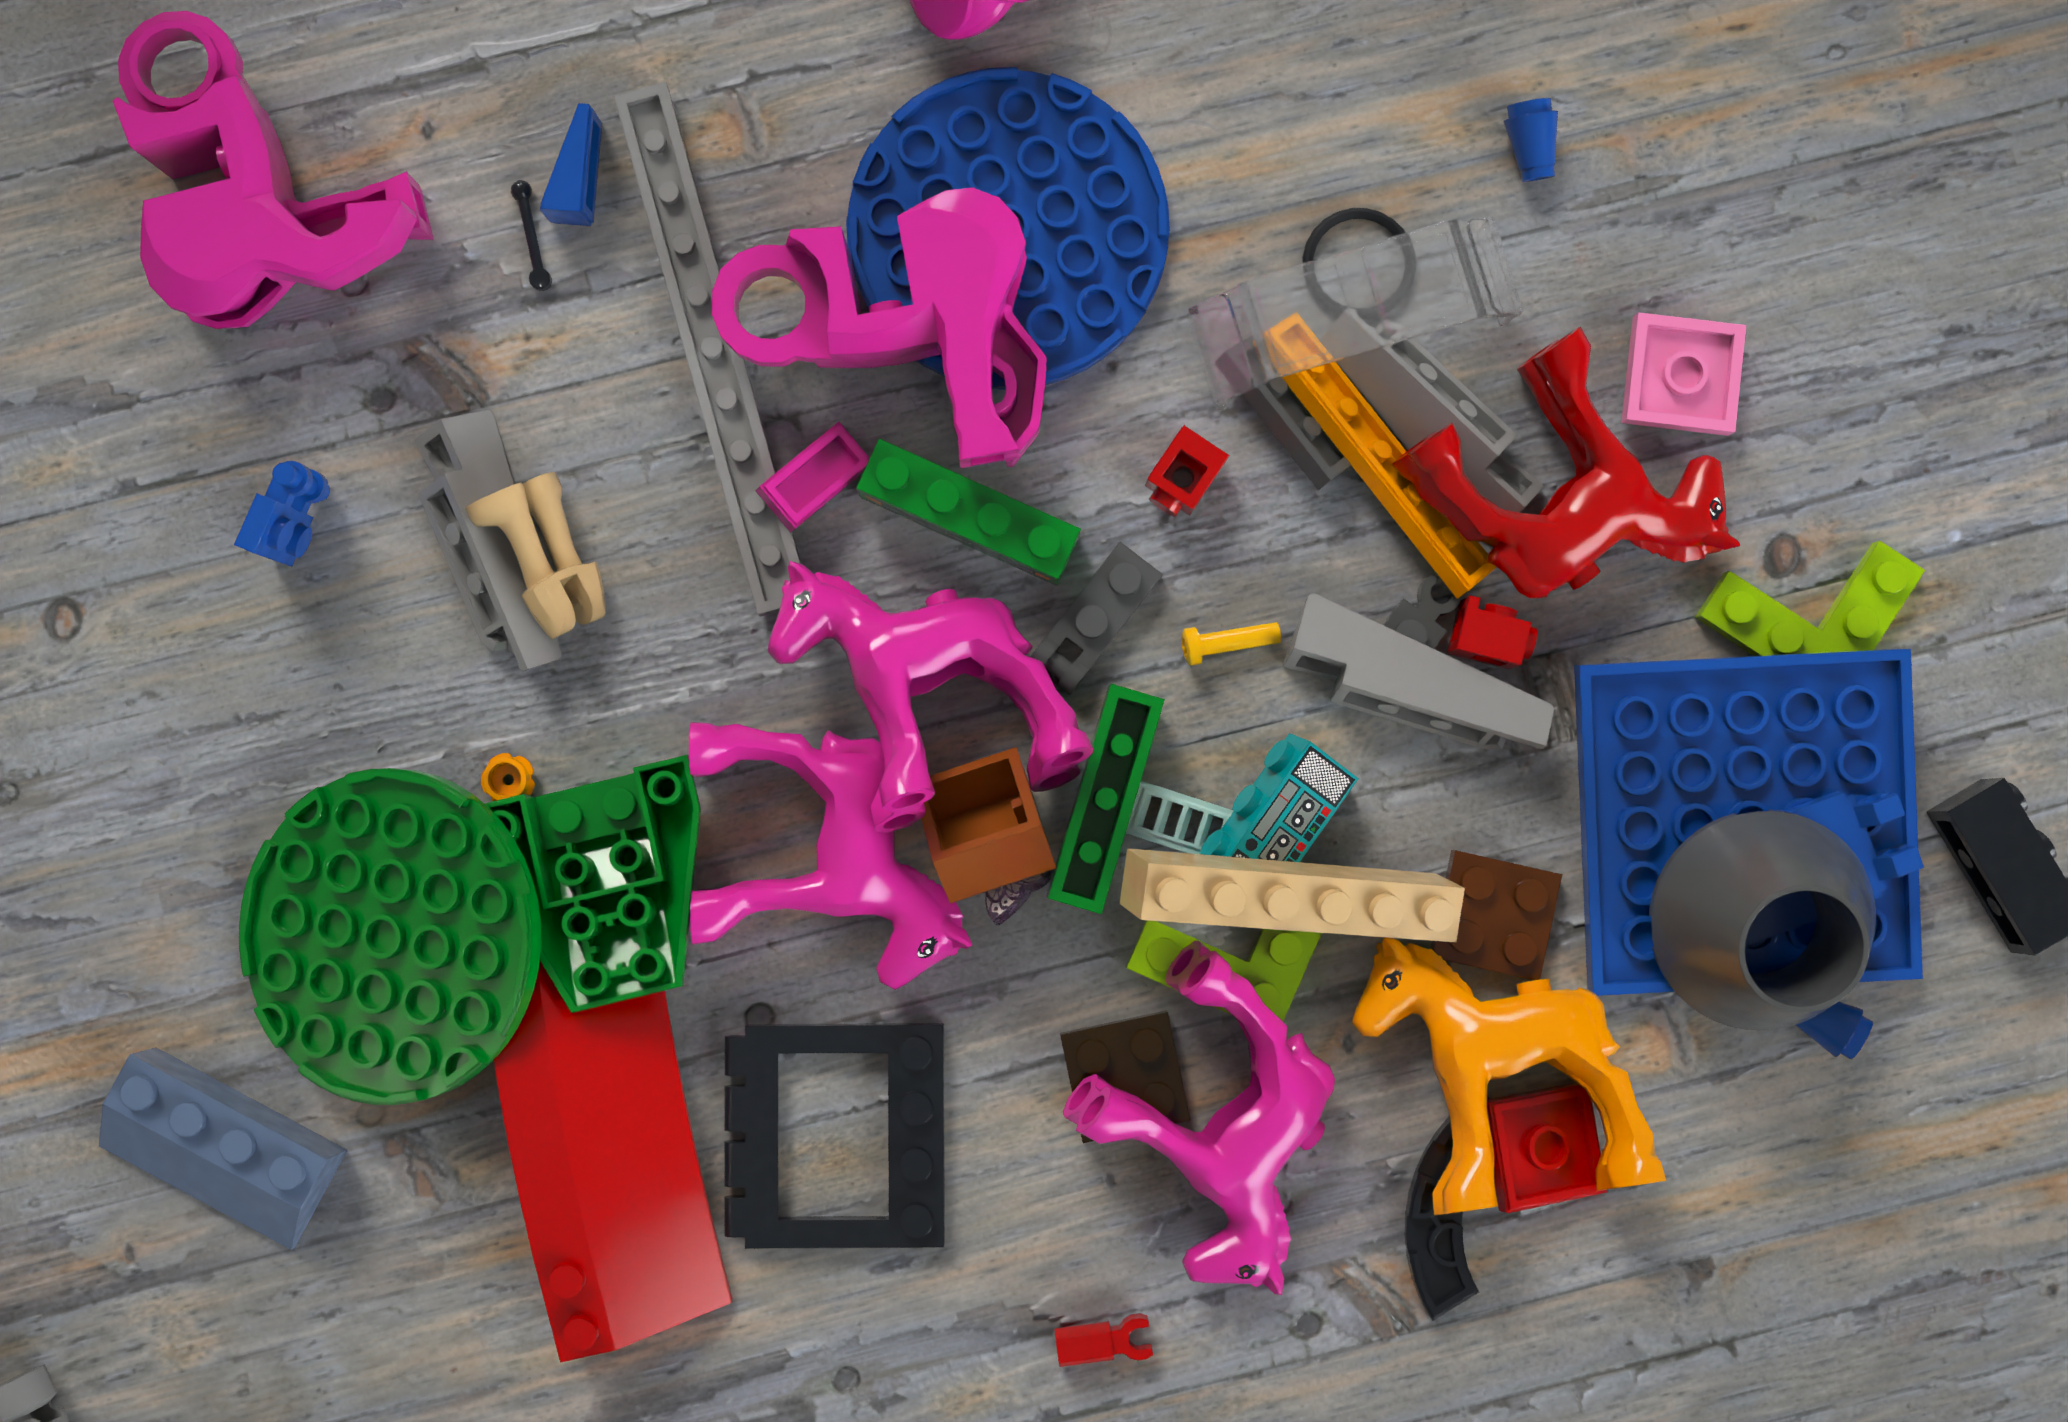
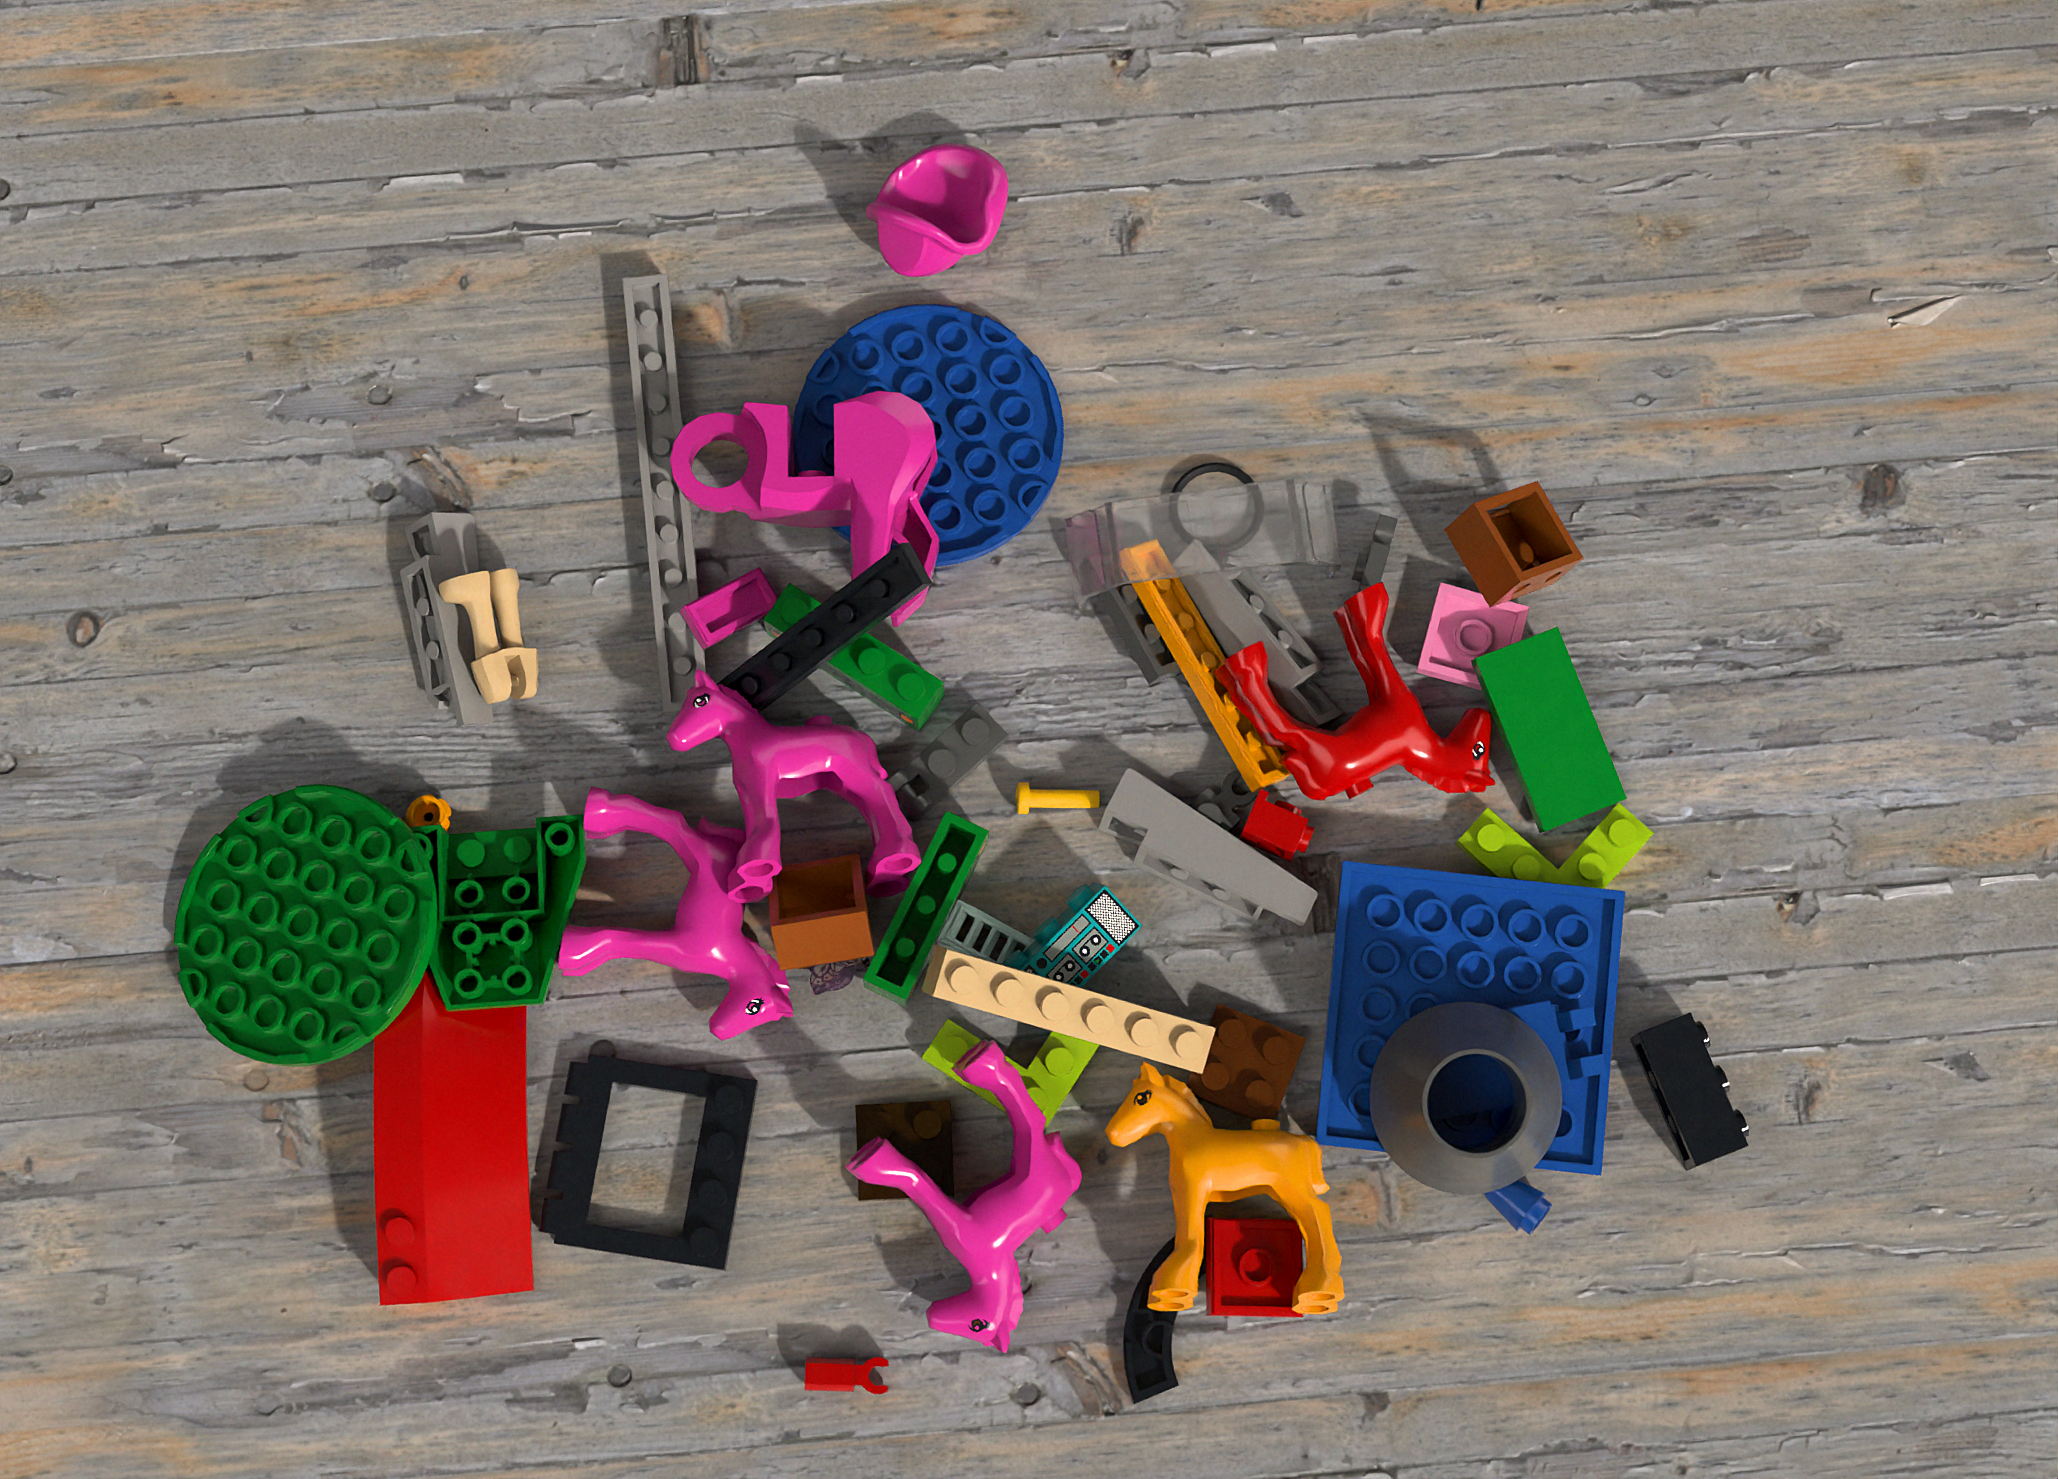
camera: 10 degrees right, 10 degrees down
sand blue slope [99,1047,347,1250] -> none
dark pink animal [113,11,433,329] -> none
blue plate [234,460,330,567] -> none
black hinge [511,180,552,291] -> none
blue slope [540,103,602,226] -> none
red brick [1145,425,1230,517] -> none
blue cone [1503,98,1558,182] -> none
none -> black tile [717,543,932,713]
none -> dark grey plate [1352,514,1398,593]
none -> dark orange piece [1444,481,1584,608]
none -> green tile [1471,626,1627,833]

